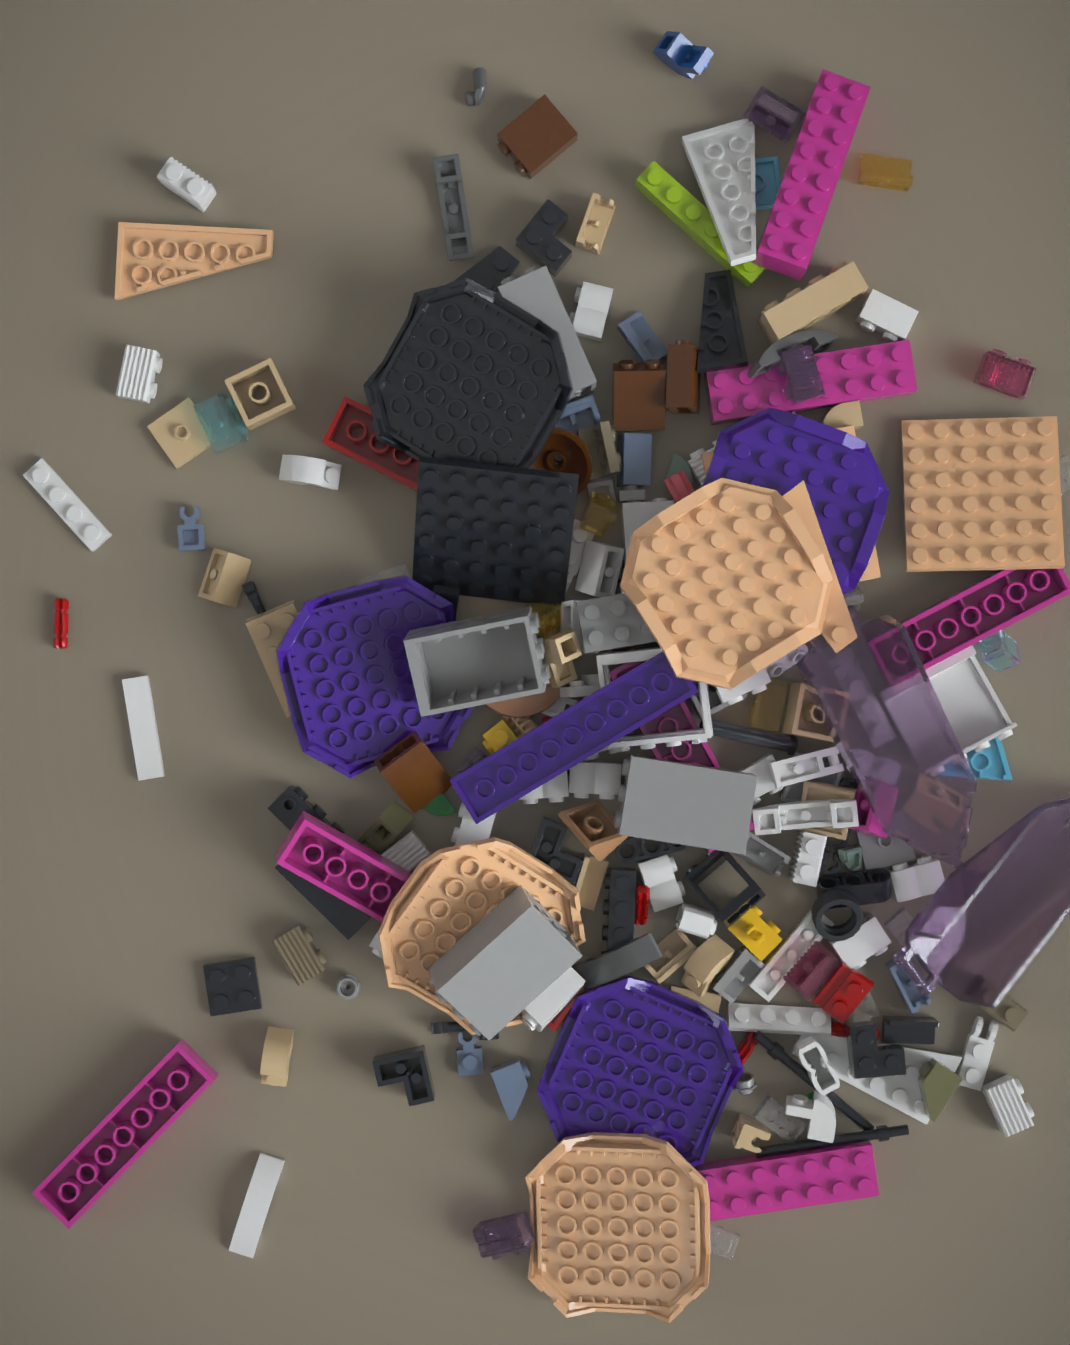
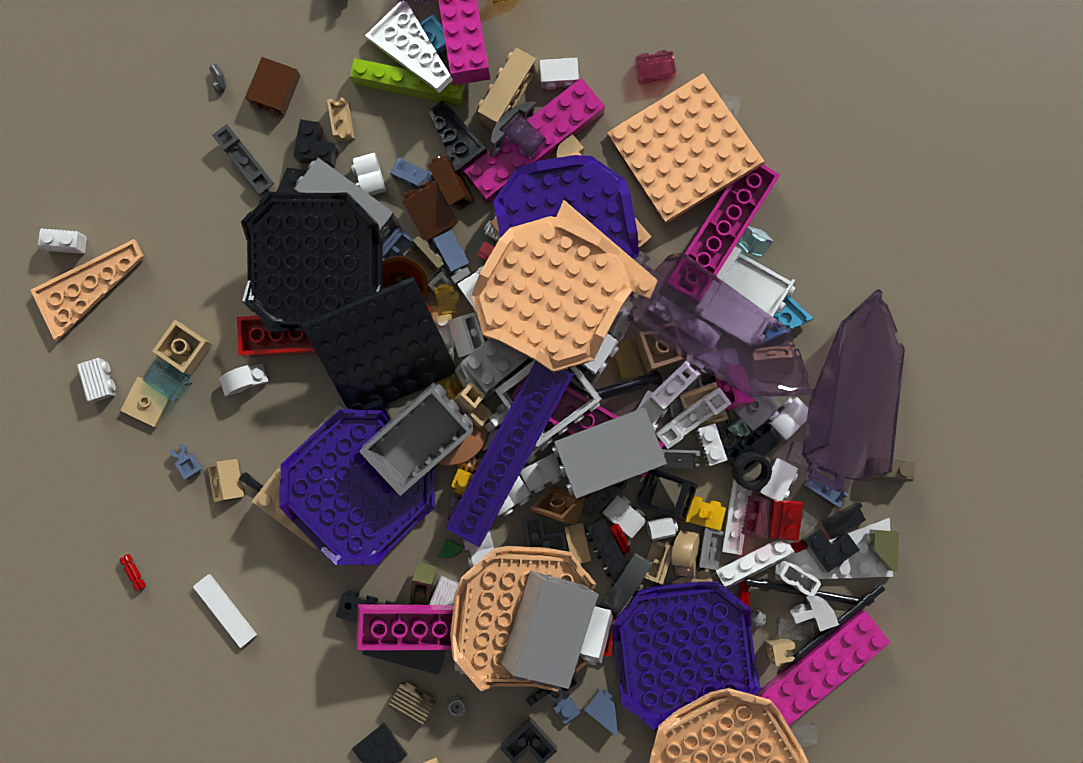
camera: 30 degrees left, 5 degrees down
white plate [23,458,112,552] -> none
reddish brown brick [374,730,452,813] -> none
white hinge [957,1016,999,1091] -> none
white brick [982,1074,1035,1137] -> none

